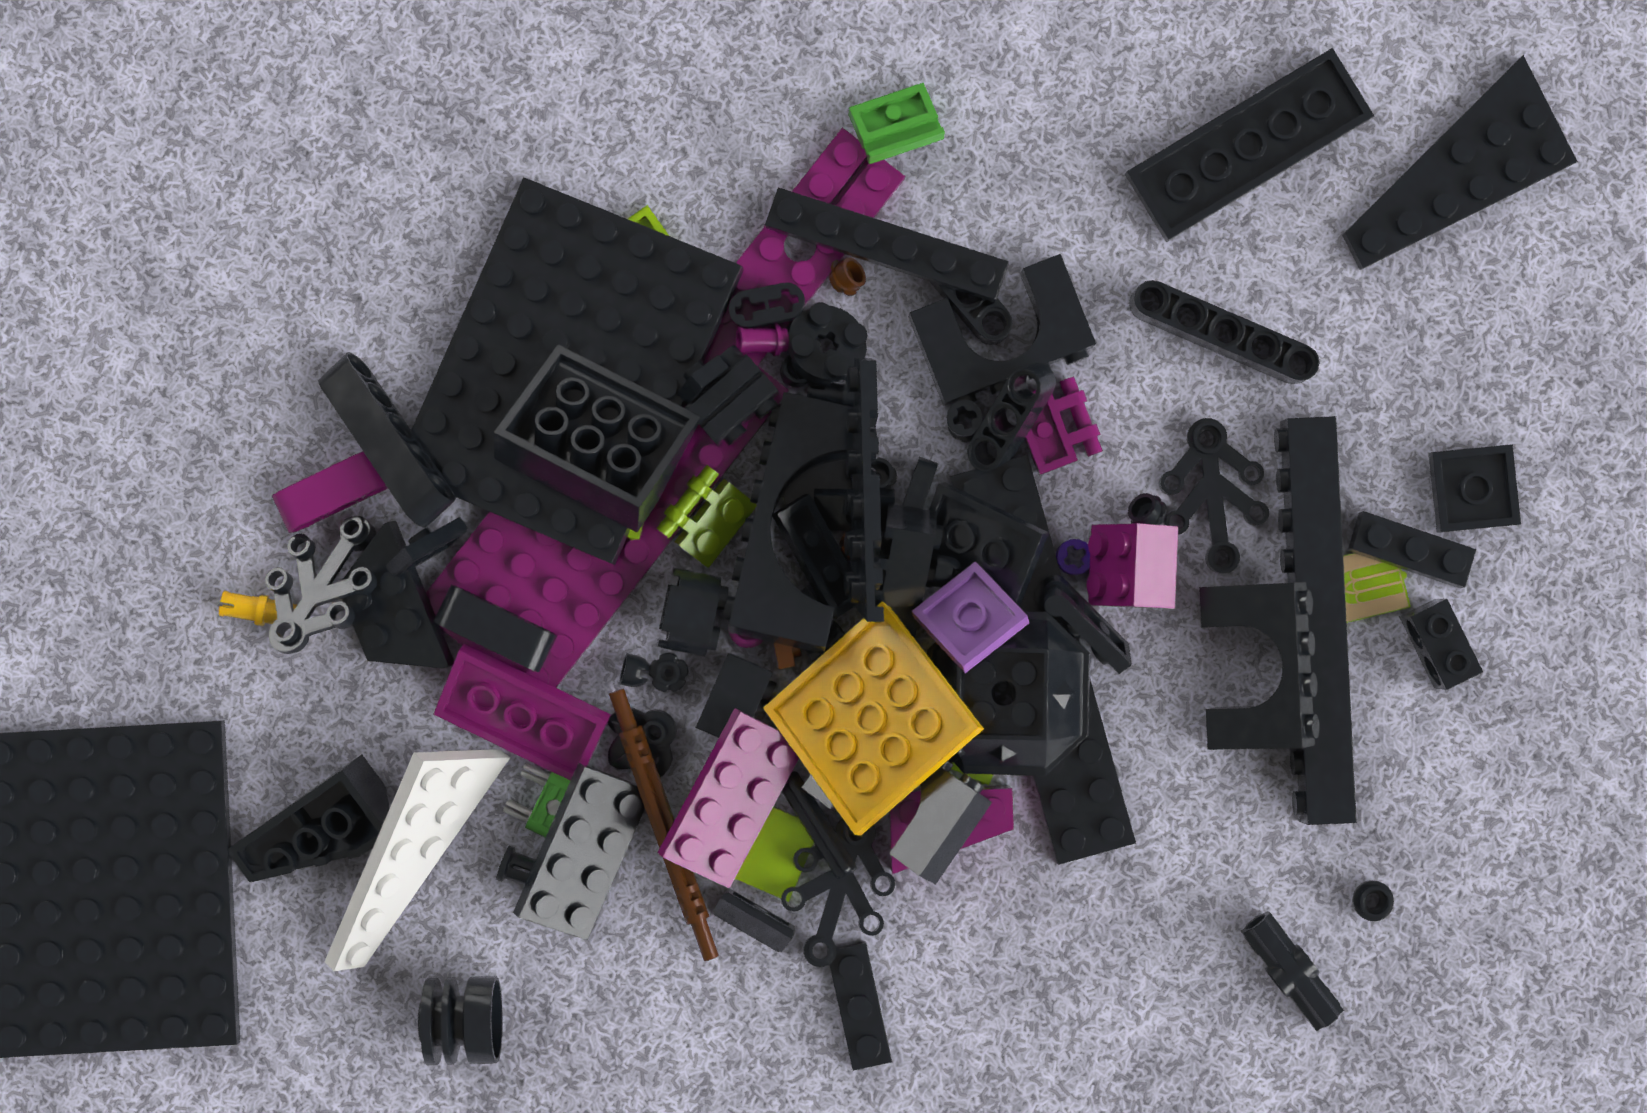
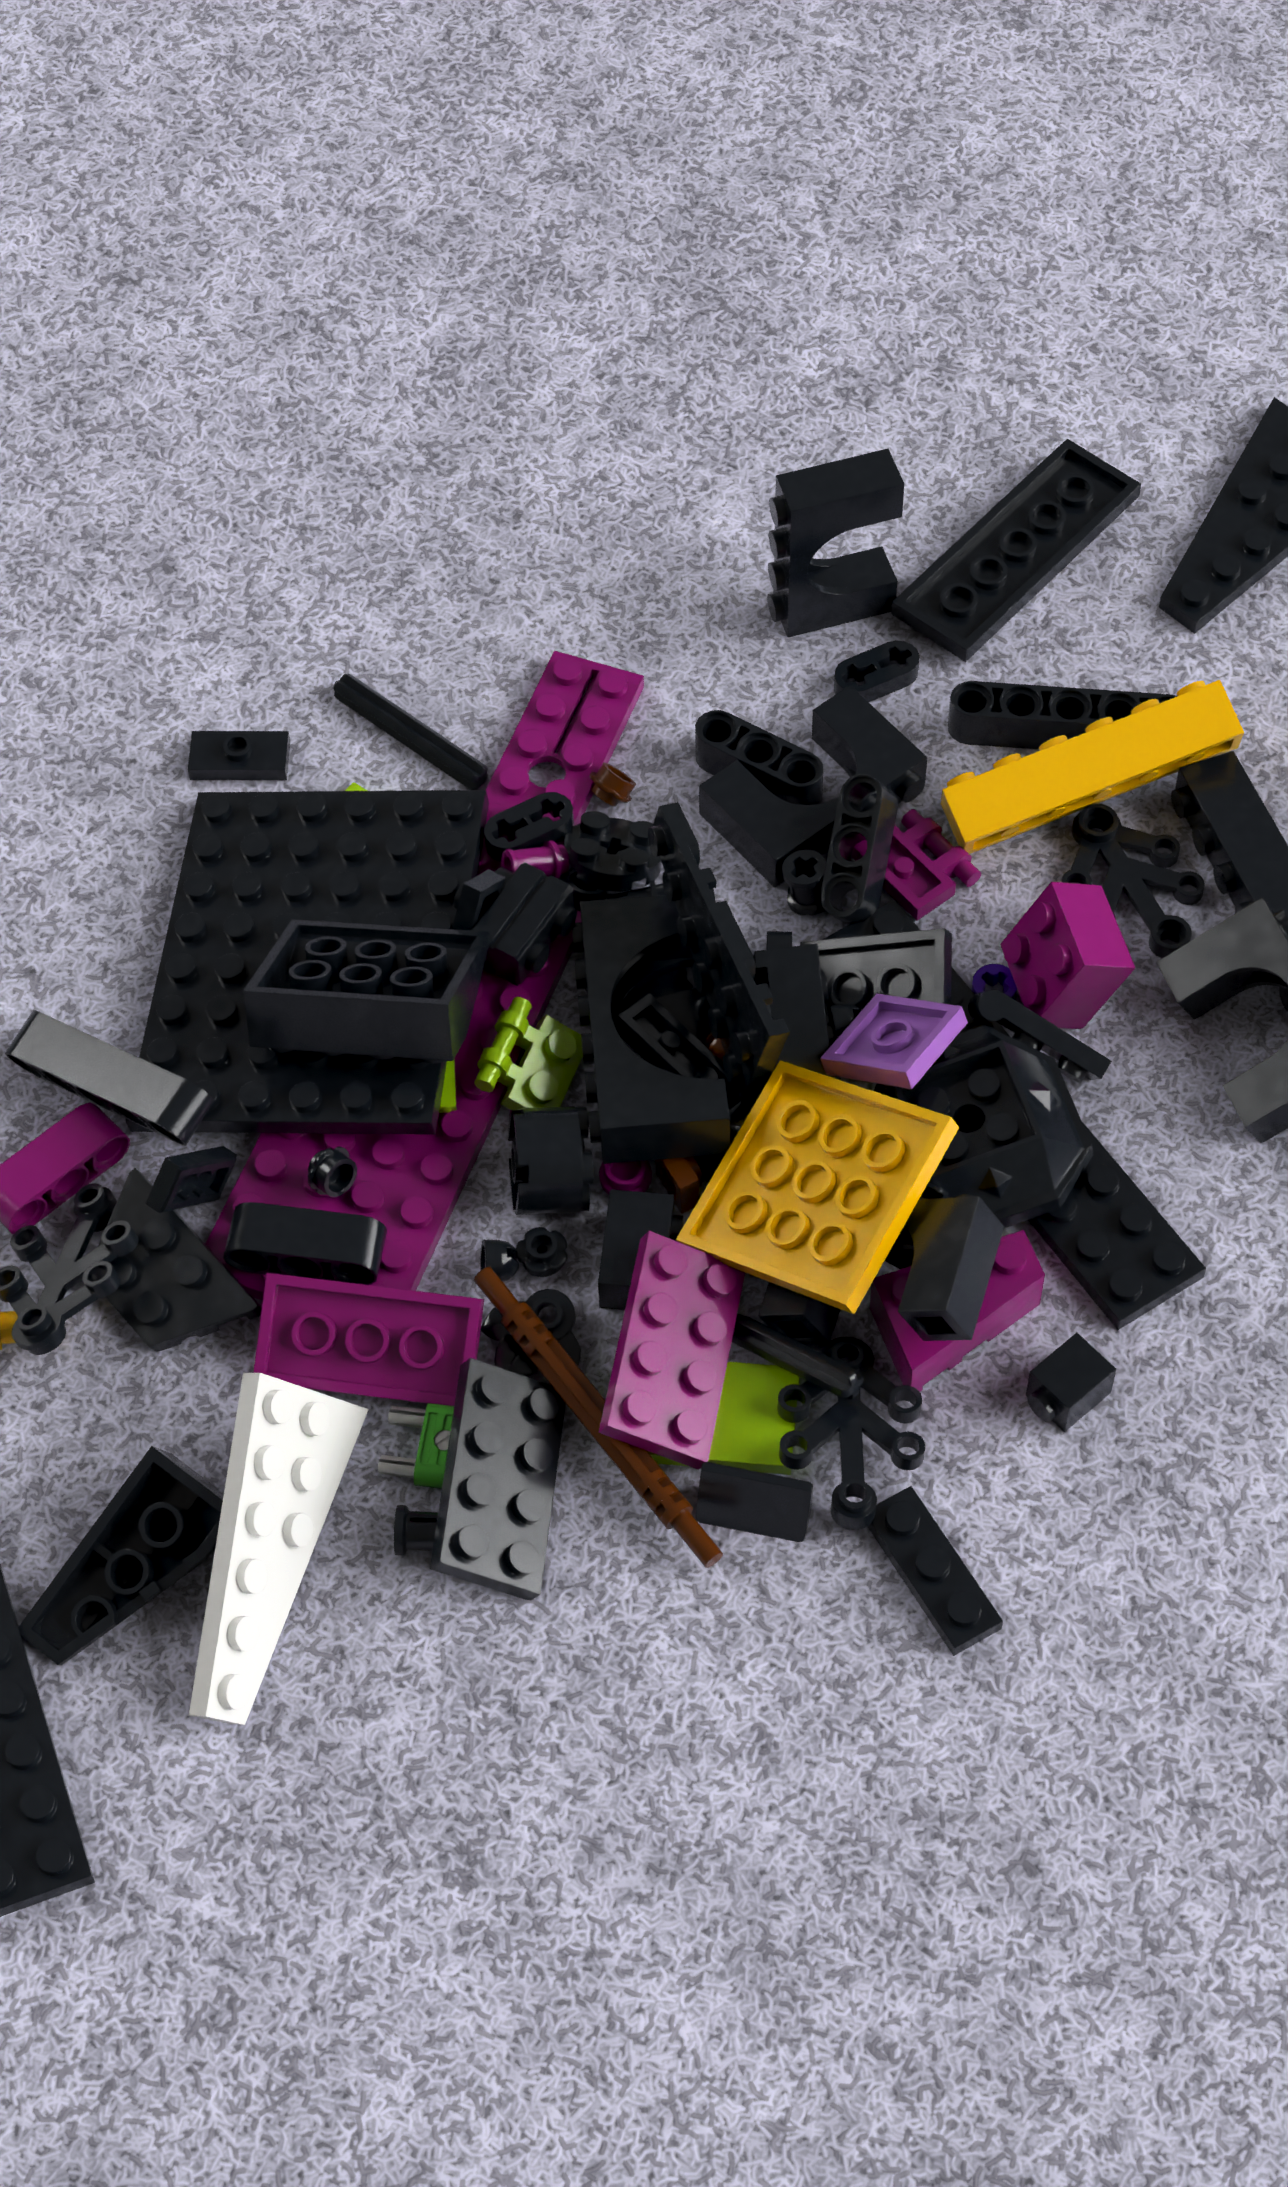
camera: 15 degrees left, 30 degrees down
black wheel [418,976,503,1066] -> none
black plate [765,187,1009,303] -> none
bright green plate [848,83,945,164] -> none
none -> black plate [188,731,290,780]
none -> black plate [308,1146,357,1197]
none -> black axle [333,674,488,790]
none -> black arch [767,449,904,637]
none -> black beam [834,640,920,702]
none -> yellow brick [940,680,1244,854]
none -> black brick [1026,1332,1116,1432]

